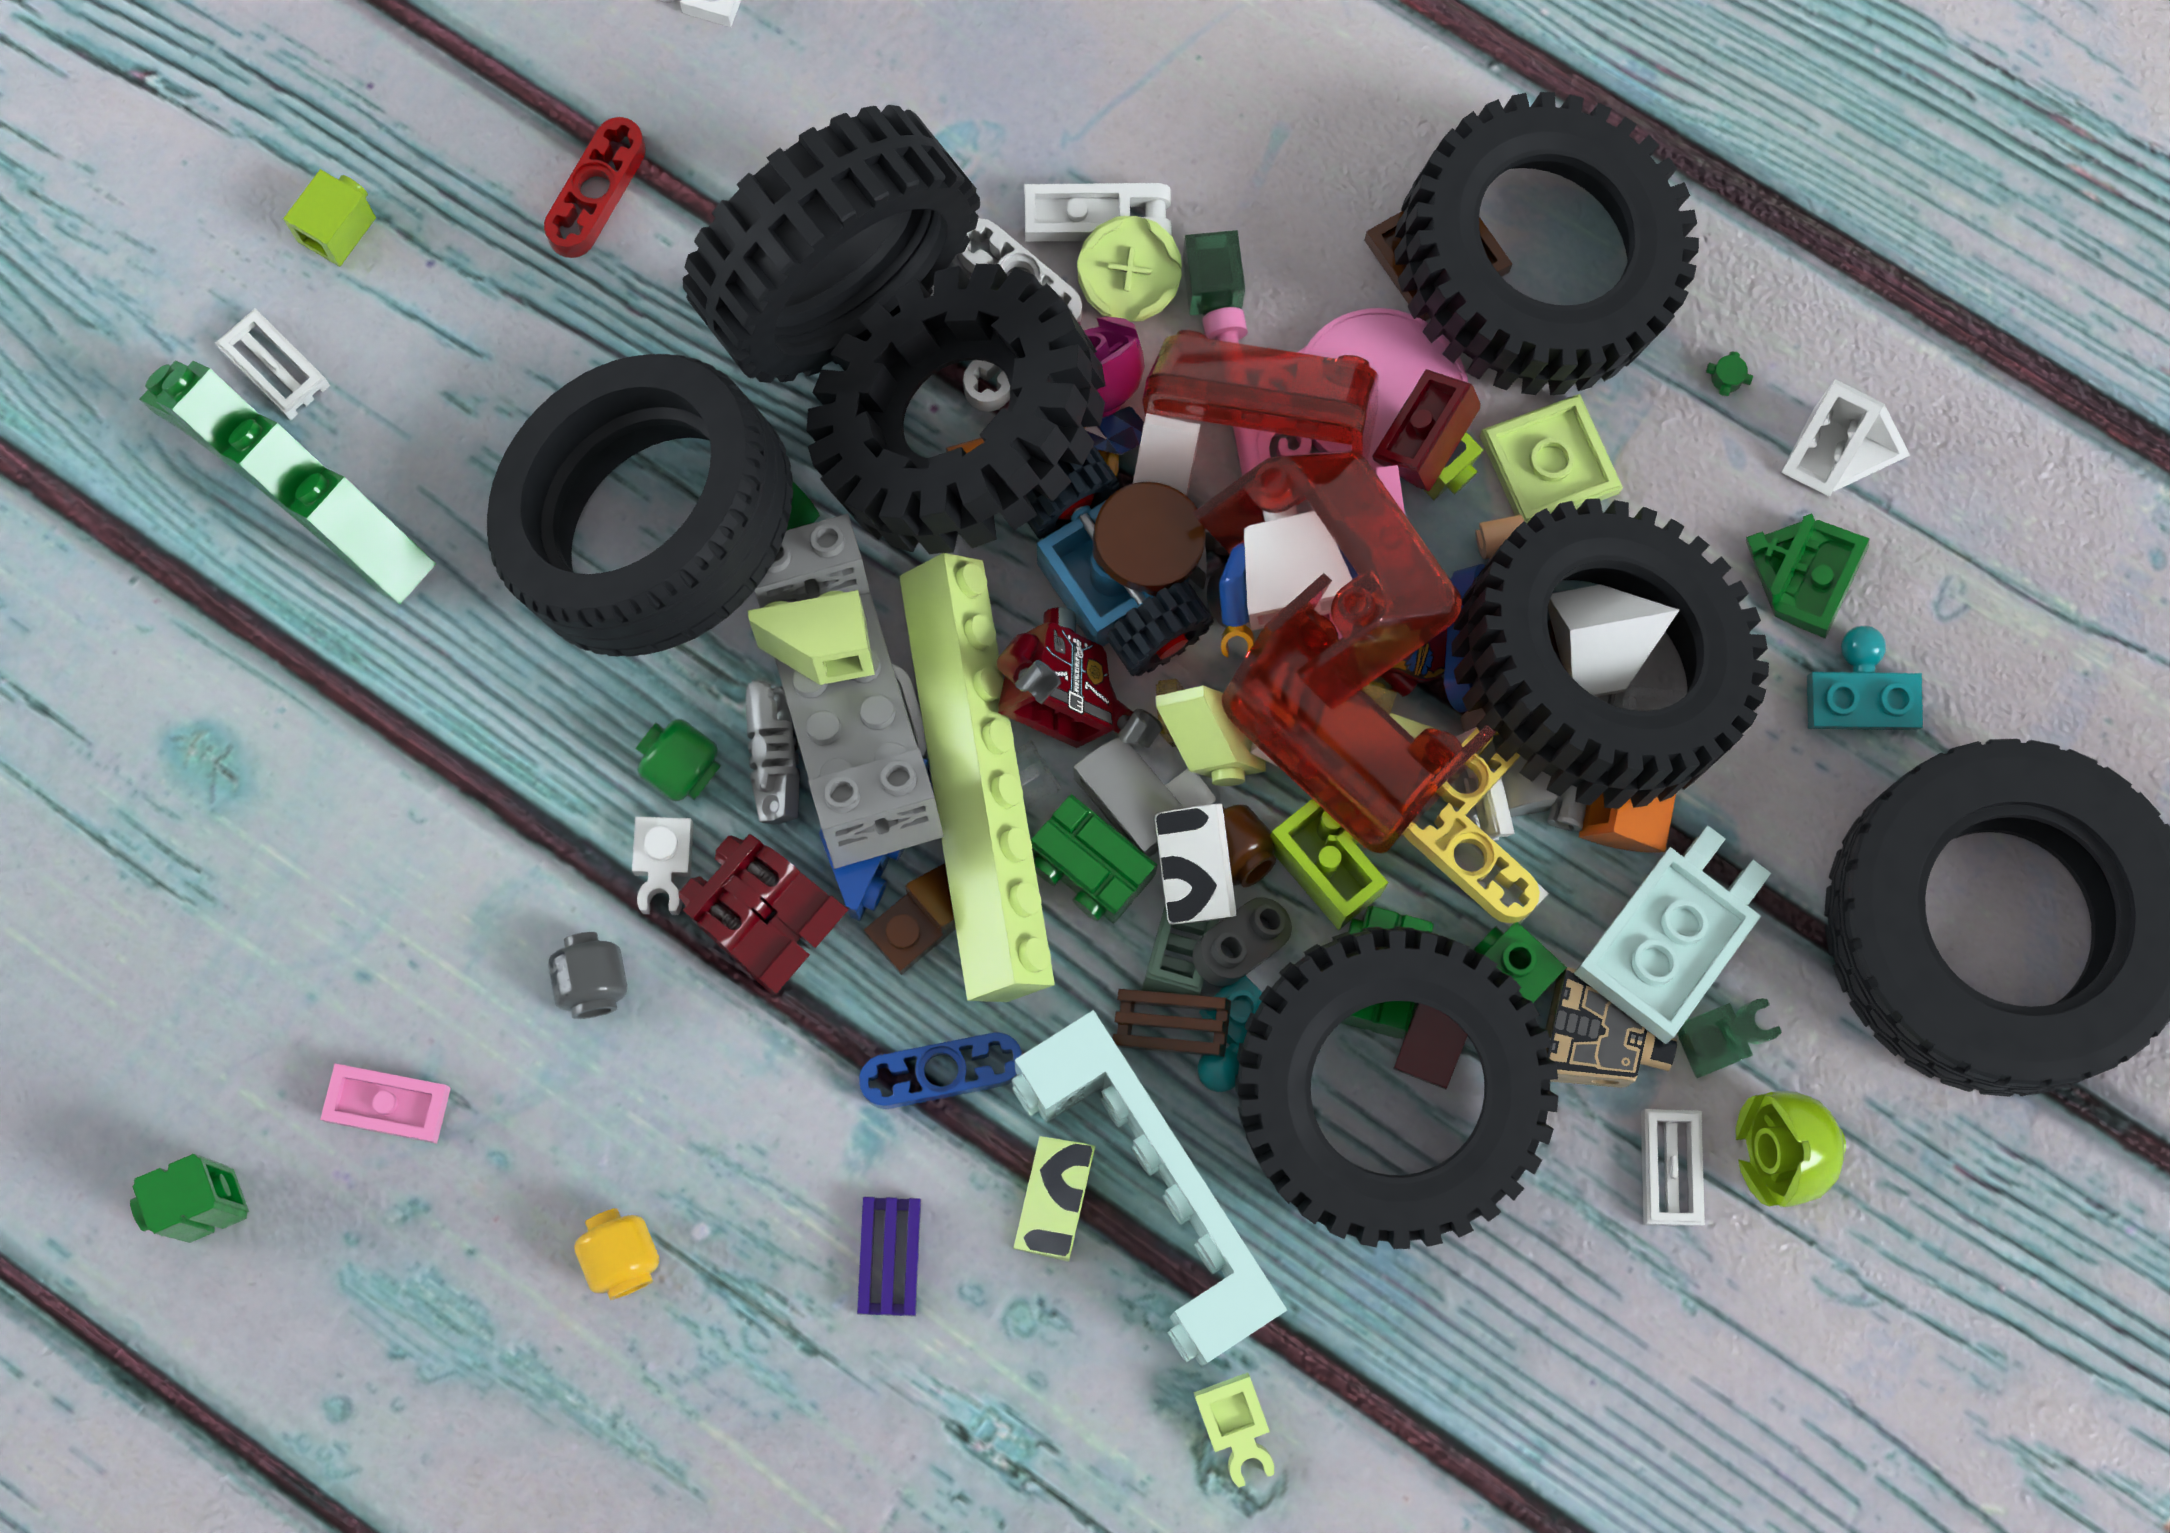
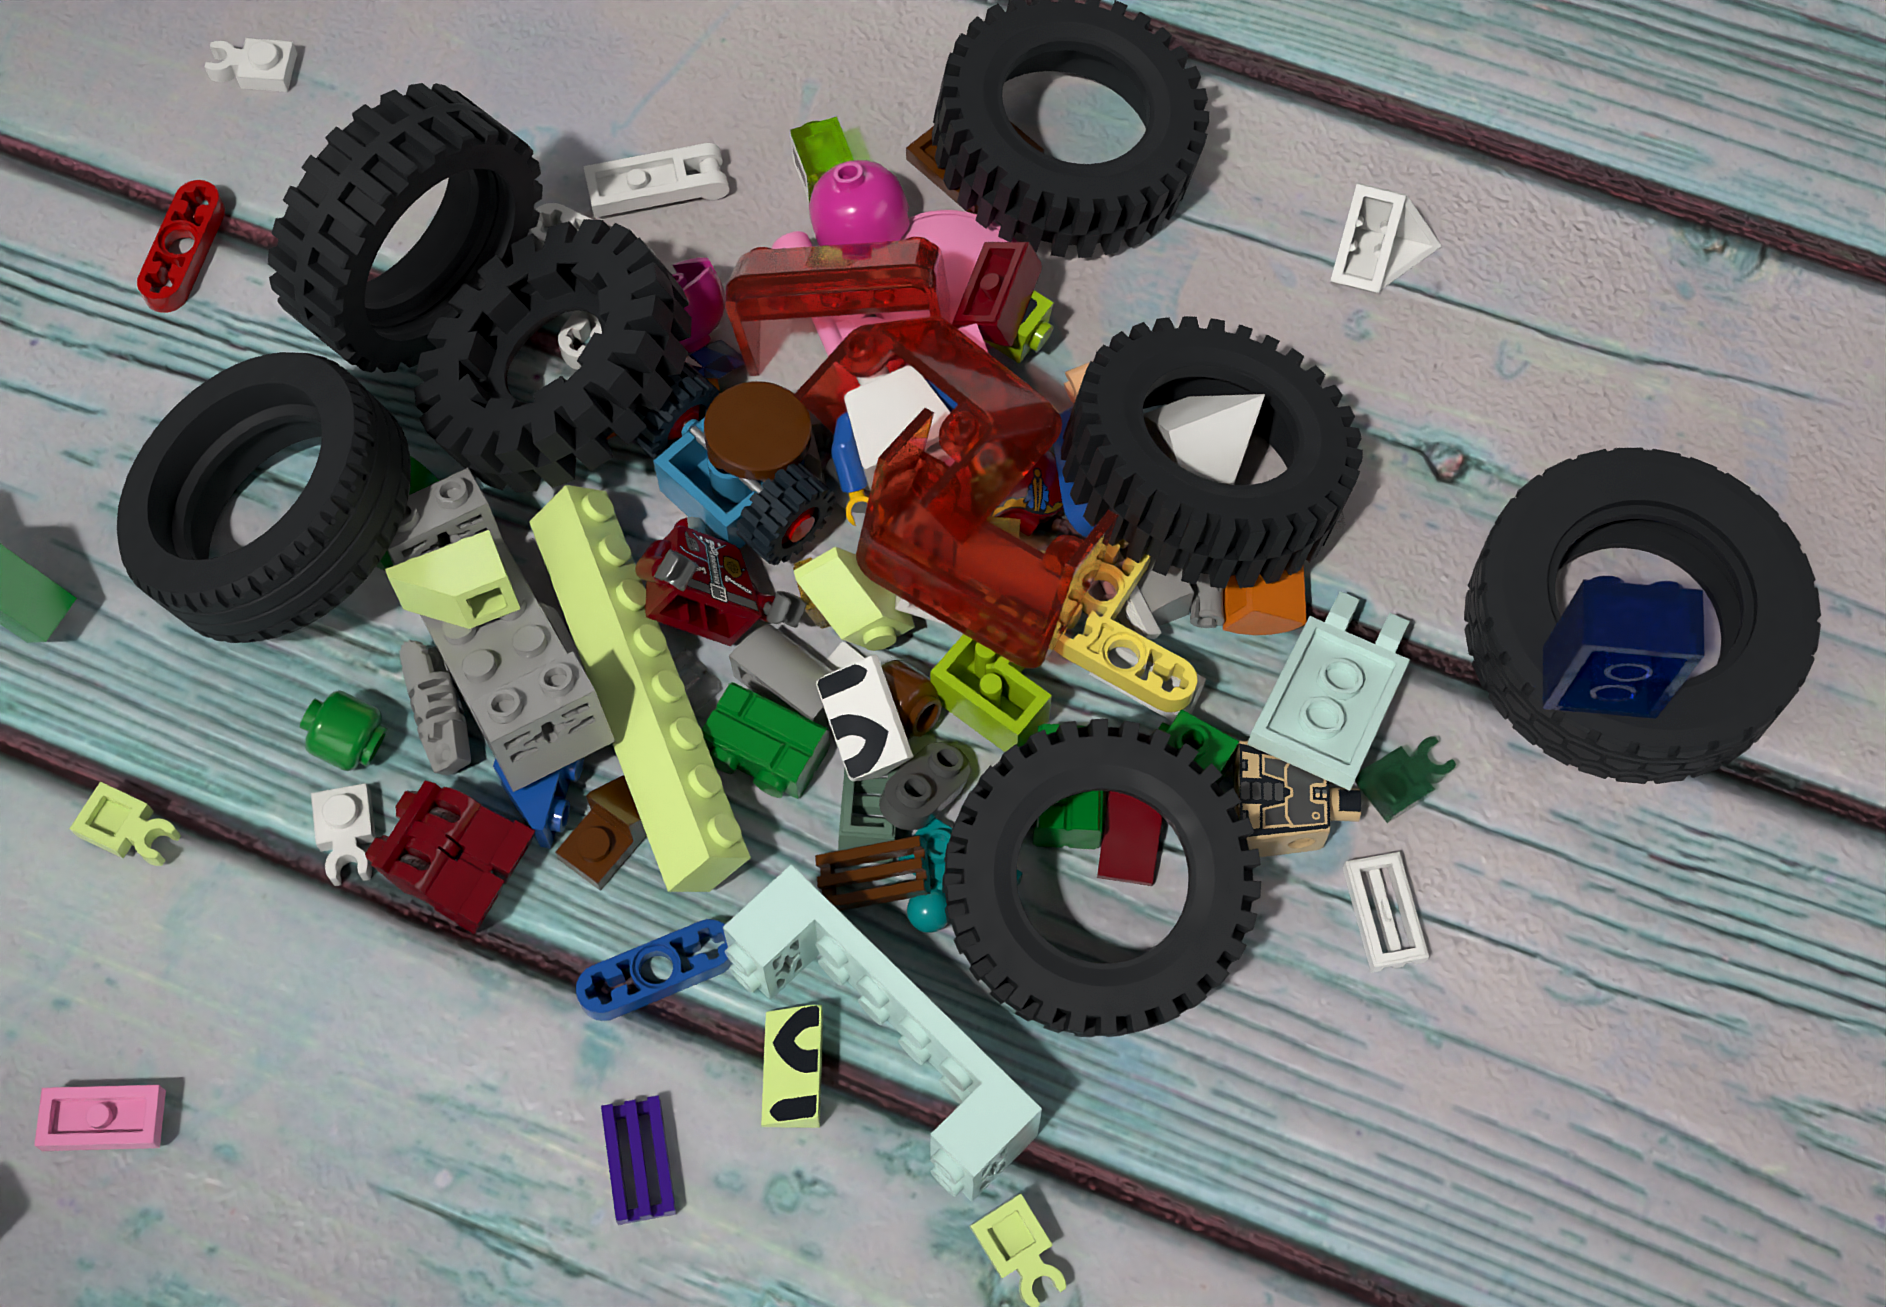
camera: 10 degrees left, 10 degrees down
dark grey head [548,932,627,1019] -> none
yellow head [574,1208,659,1300] -> none
yellowish green tile [1077,216,1182,322] -> none
white slope [1133,413,1200,496] -> none
clear green brick [1182,230,1245,316] -> none
yellowish green tile [1480,394,1623,524] -> none
green piece [1706,351,1753,396] -> none
lime cylinder [1735,1091,1846,1207] -> none
green slope [1746,513,1870,639] -> none
teal plate [1807,625,1923,730] -> none
none -> yellowish green plate [69,782,181,866]
none -> clear neon green brick [790,117,854,203]
none -> dark pink cylinder [809,160,910,259]
none -> clear blue brick [1543,576,1705,719]

